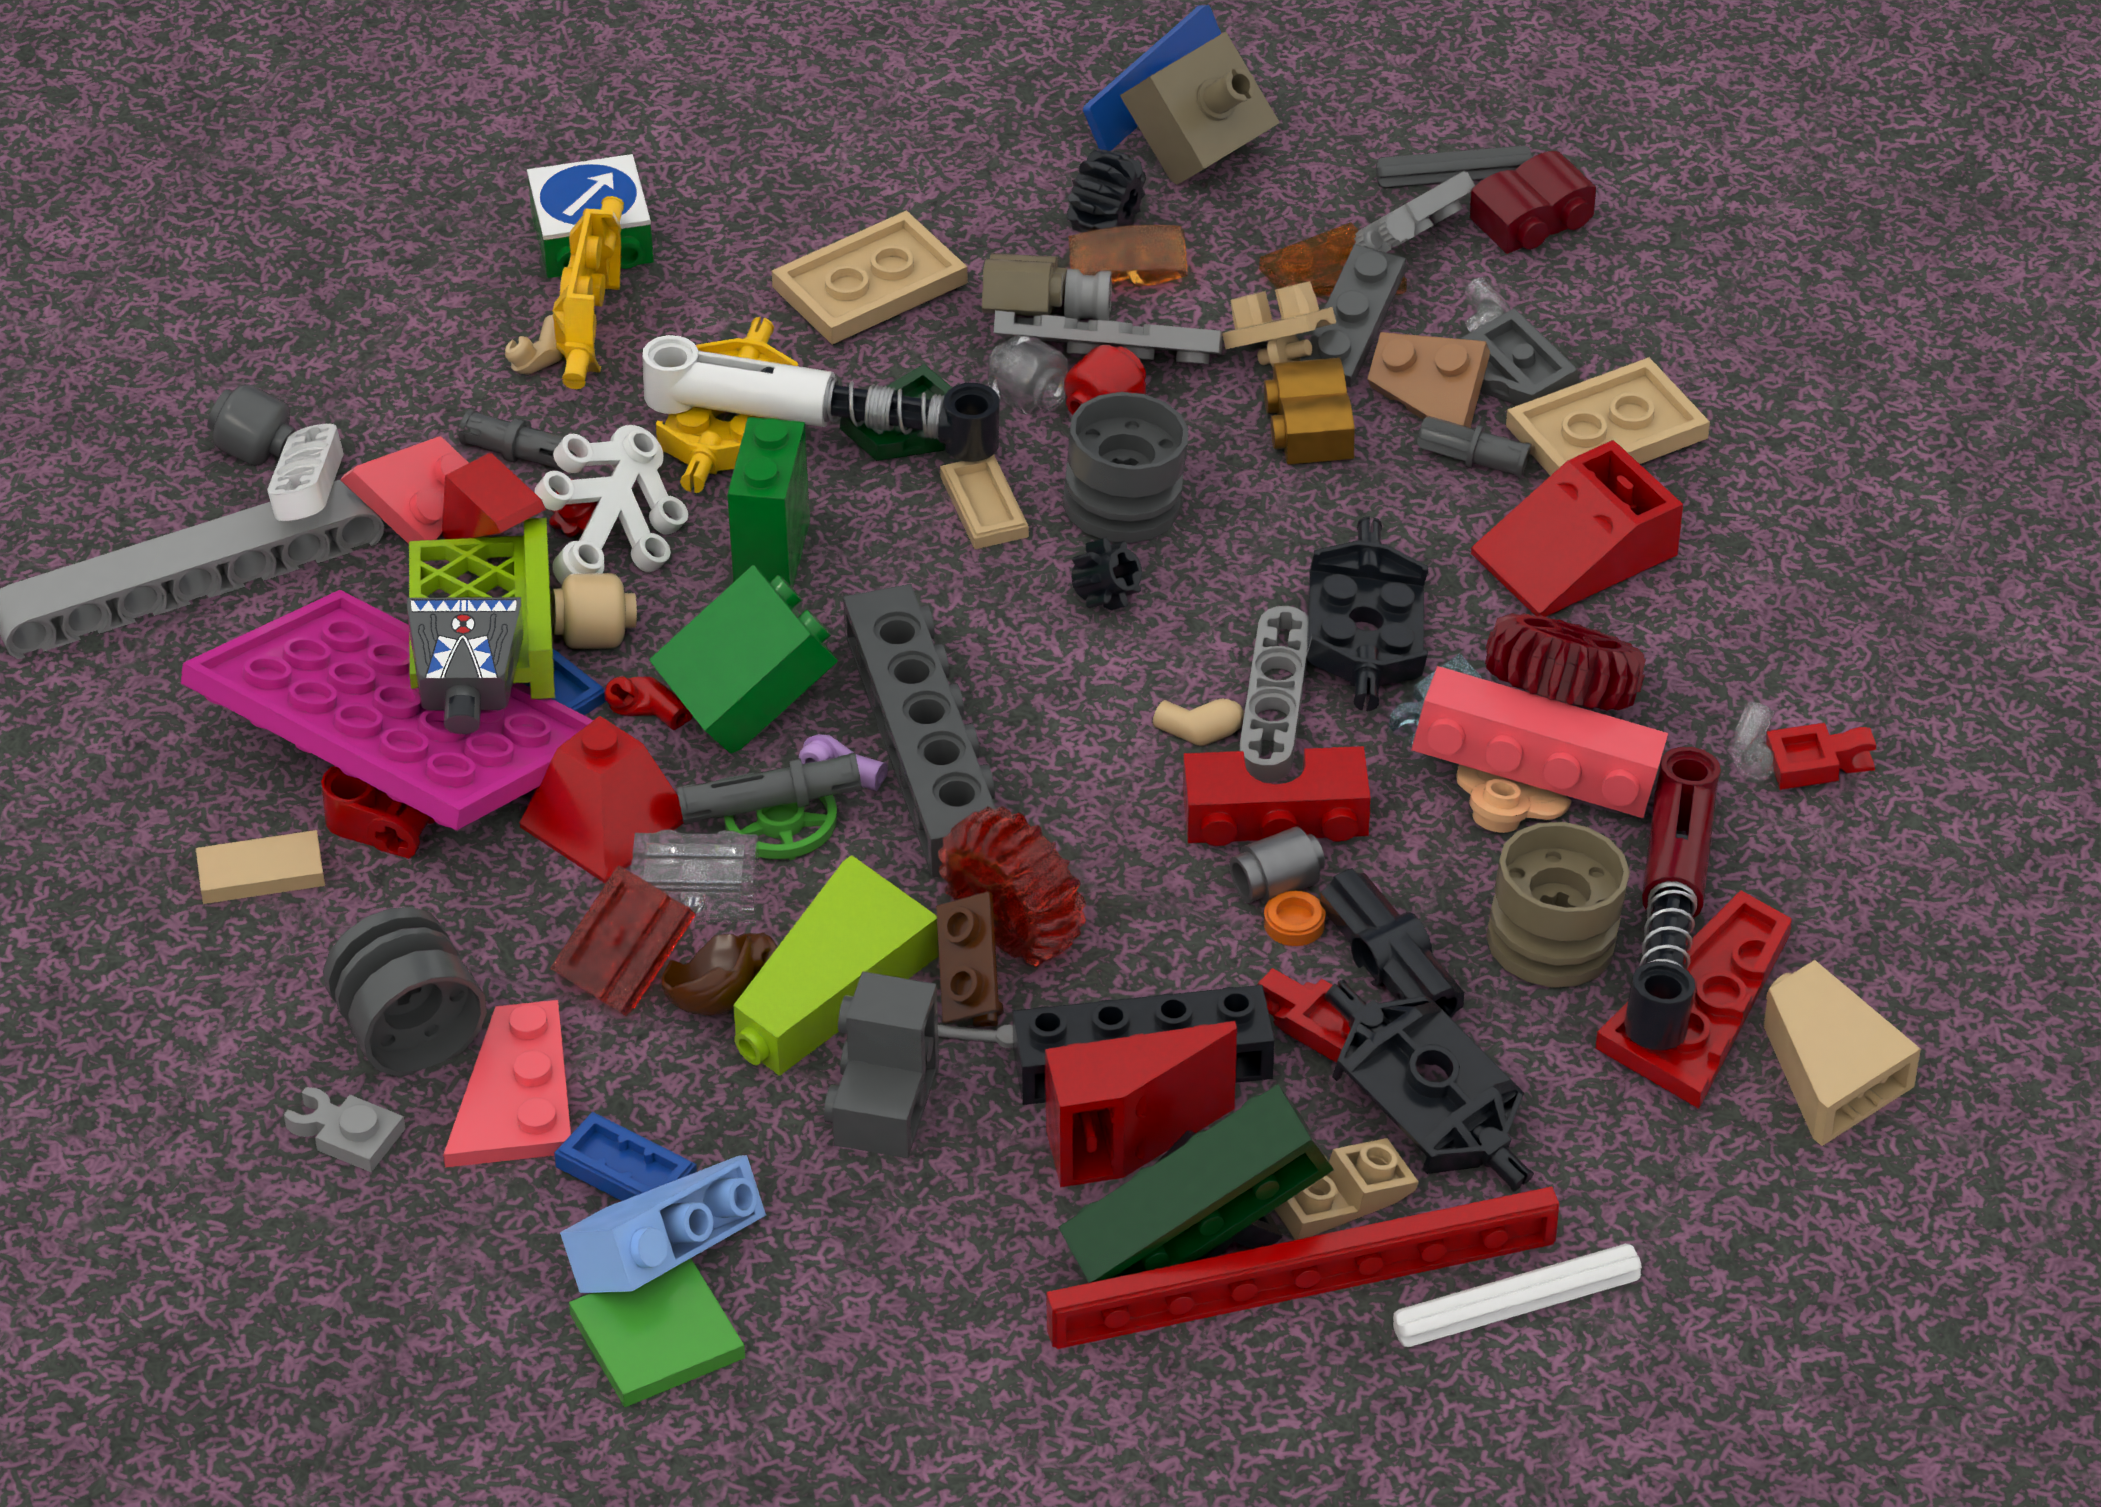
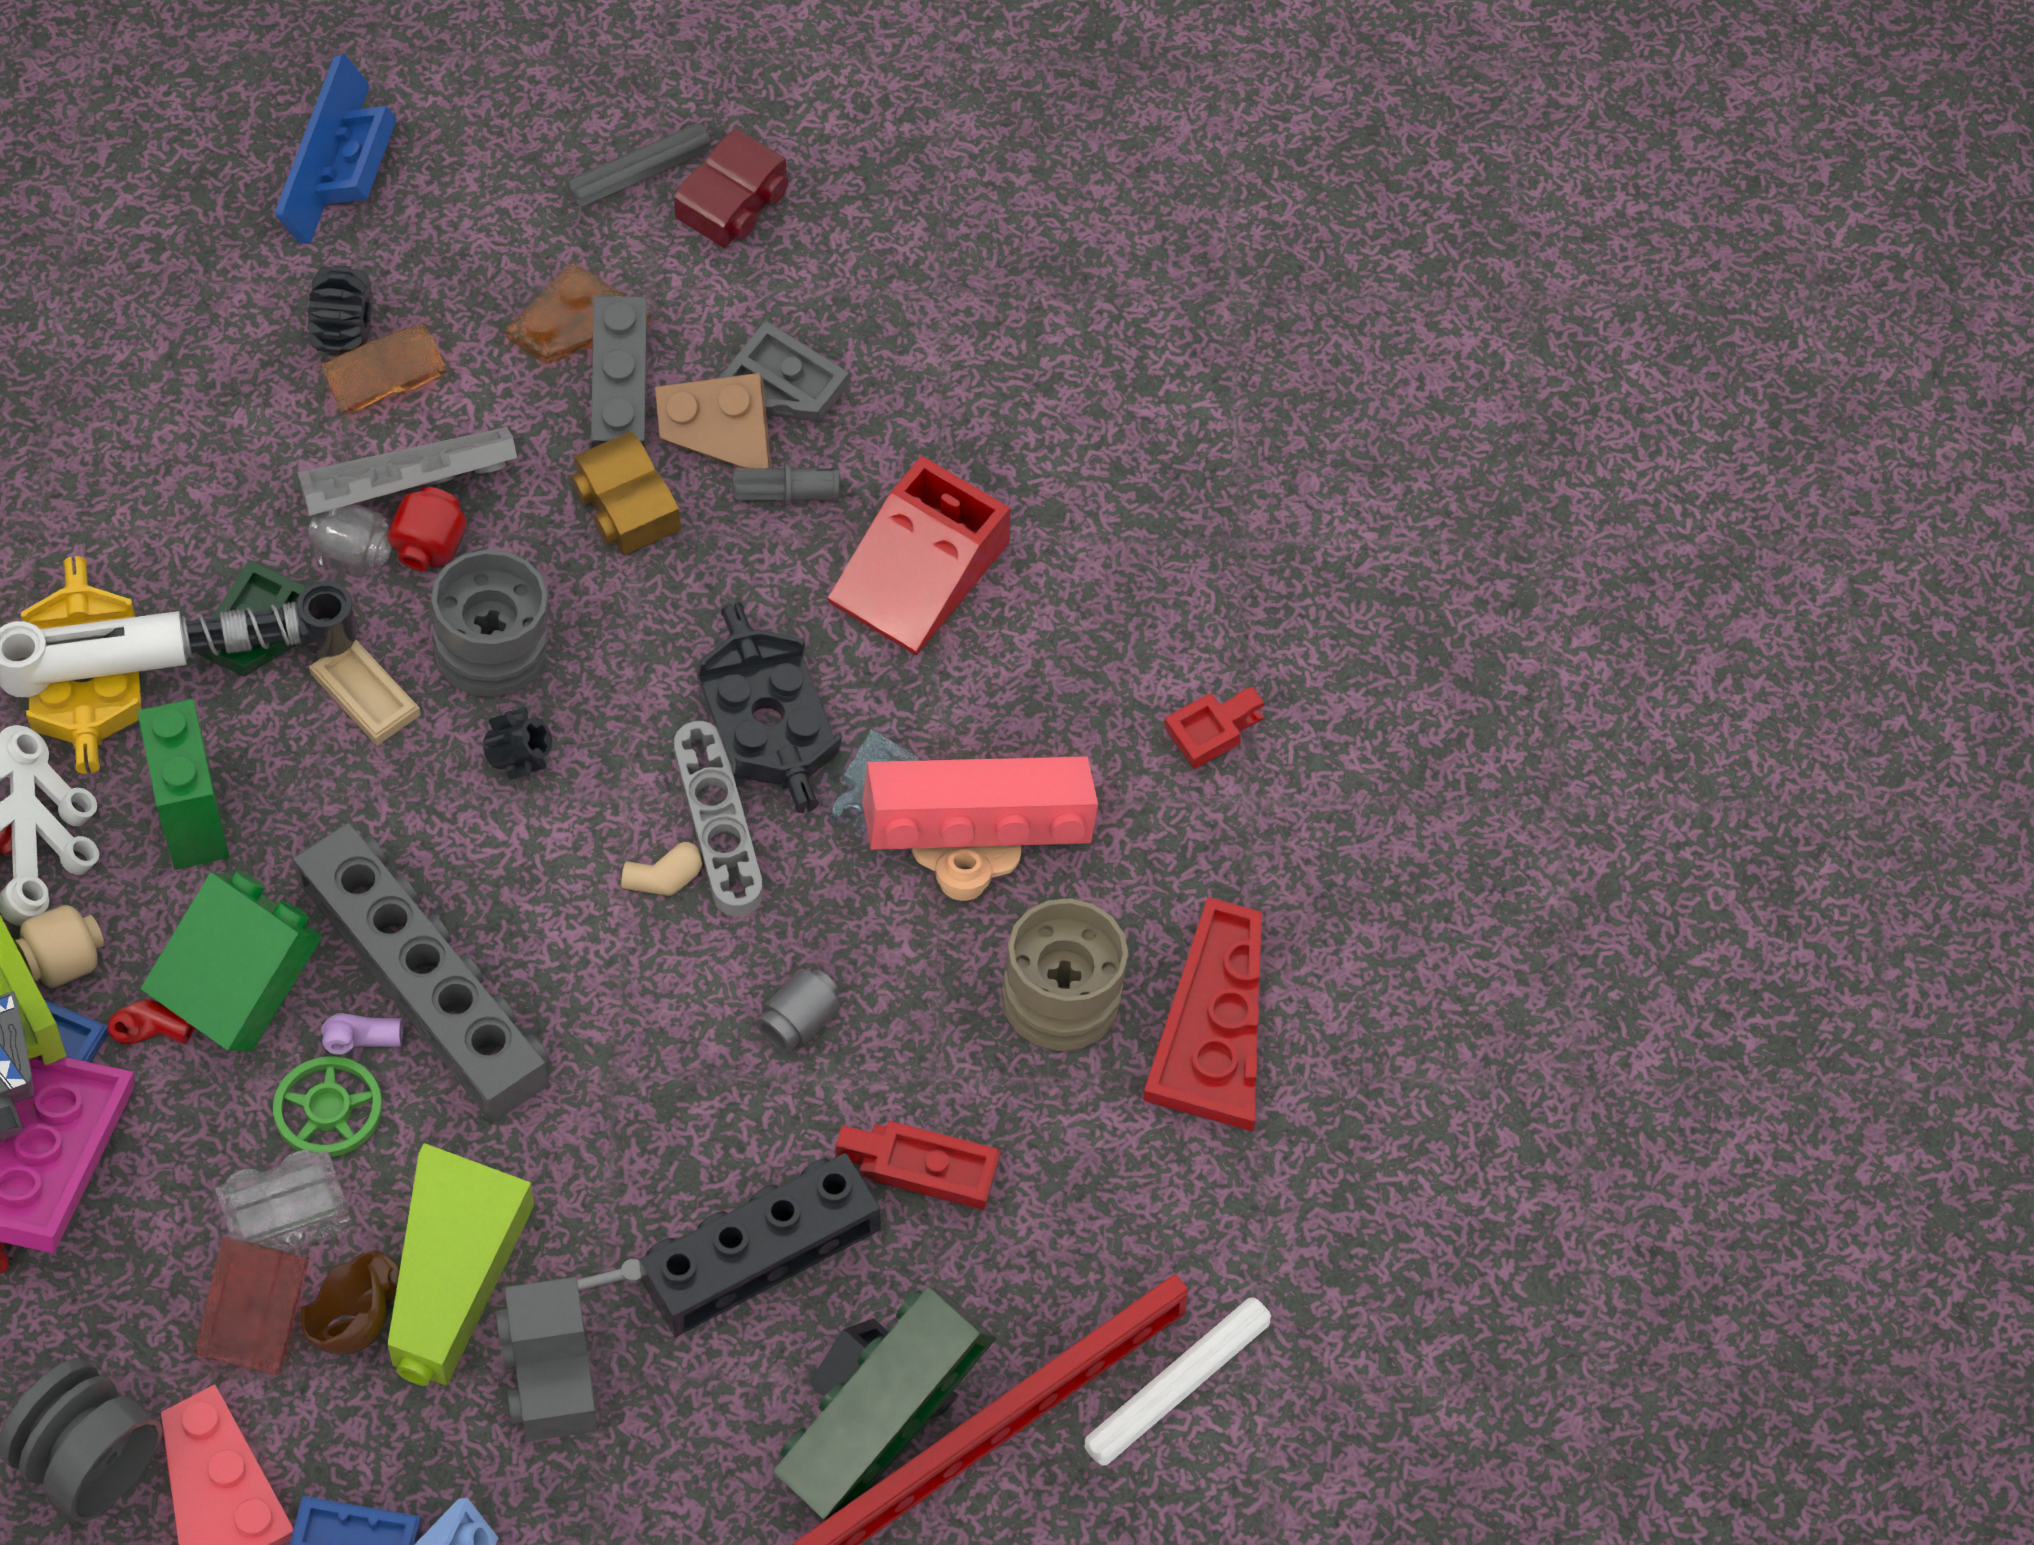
camera: 25 degrees left, 15 degrees up
red slope [519,716,684,884] -> none
dark grey pin [677,752,862,825] -> none
tan plate [772,210,968,345] -> none
reddish brown hinge [936,892,1004,1027] -> none
clear red gear [938,806,1087,967] -> none
dark tan brick [982,253,1067,316] -> none
red slope [1045,1021,1237,1188] -> none
light grey wheel [1064,269,1112,322] -> none
dark tan brick [1120,32,1280,185] -> none
red arch [1183,746,1371,846] -> none
tan hips [1222,281,1336,367] -> none
orange tile [1264,891,1326,946] -> none
tan slope [1275,1138,1419,1240] -> none
black piece [1320,868,1465,1018] -> none
black plate [1324,980,1534,1192] -> none
light grey hinge [1354,170,1475,253] -> none
clear arm [1465,277,1511,332] -> none
dark red gear [1485,613,1646,711] -> none
tan plate [1506,357,1710,476] -> none
piece [1624,747,1721,1050] -> none
clear arm [1727,701,1775,782] -> none
tan slope [1764,960,1921,1146] -> none

